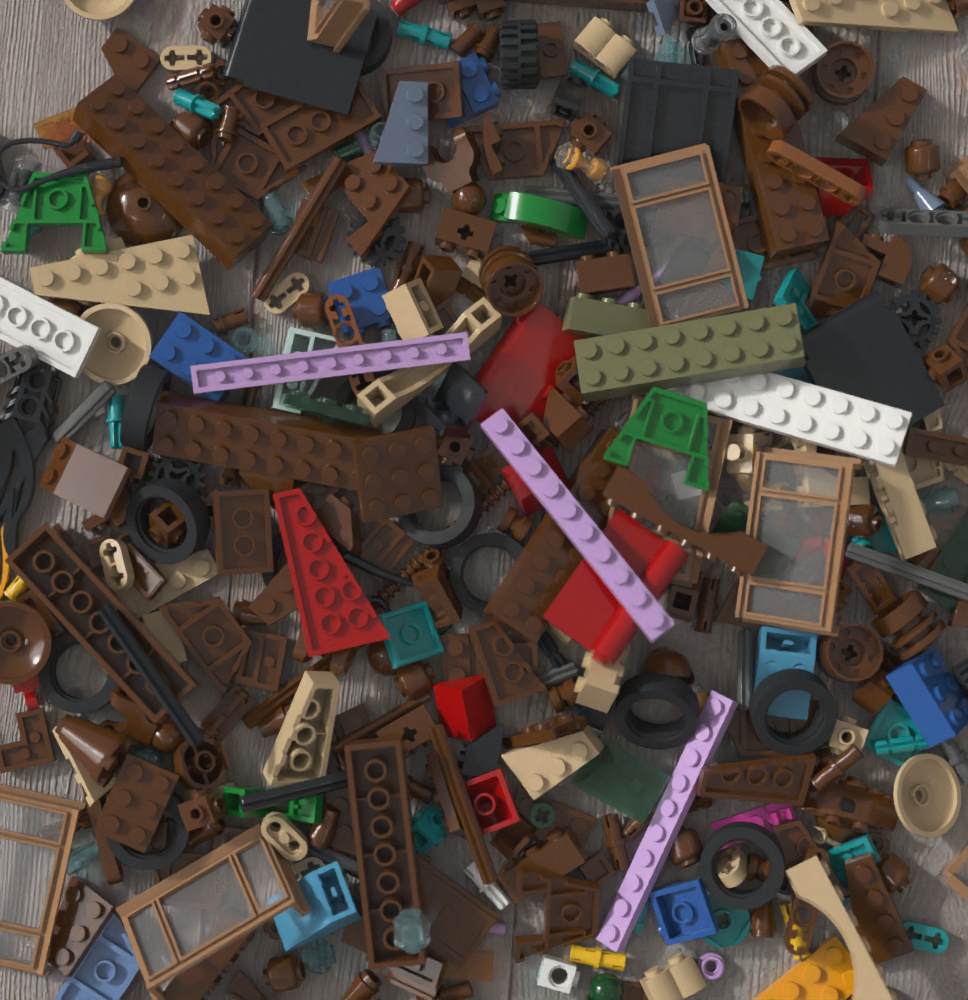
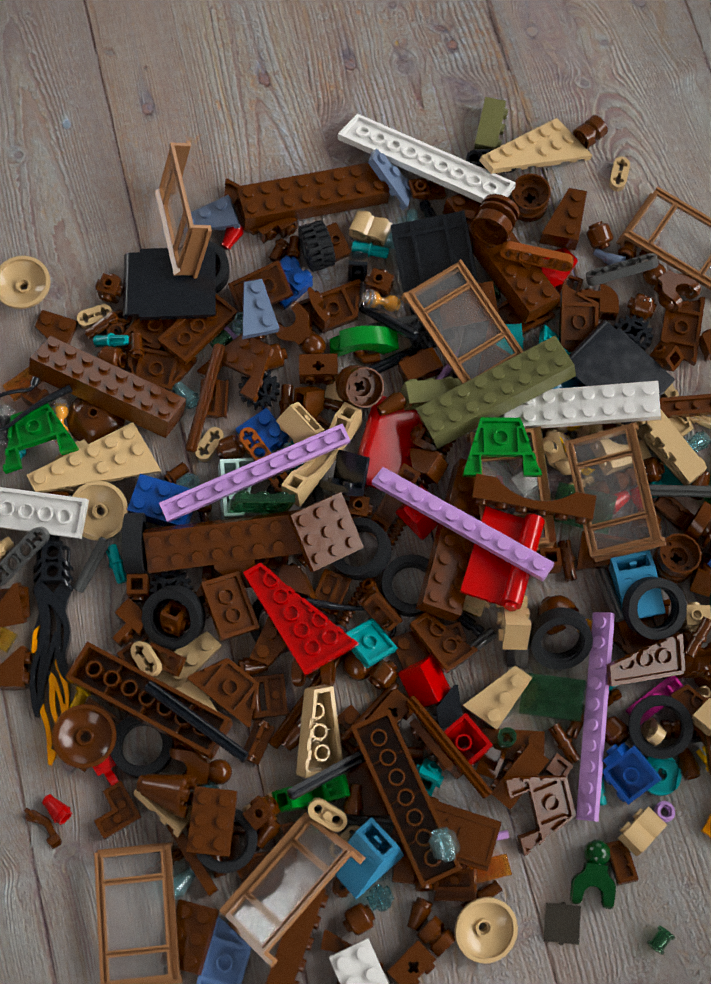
camera: 20 degrees left, 15 degrees down
slope [39,437,132,520] -> none
reddish brown cylinder [172,734,230,791] -> none
teal pin [396,19,453,51] -> none
white axle [464,861,511,910] -> none
reddish brown wheel [497,506,534,543] -> none
reddish brown wing [502,712,588,749] -> none
white brick [537,954,580,994] -> none
reddish brown wheel [547,678,580,714] -> none
yellow pin [569,944,626,972] -> none
clear piece [692,13,737,55] -> none
none -> reddish brown cone [376,391,407,417]
none -> blue plate [602,742,630,767]

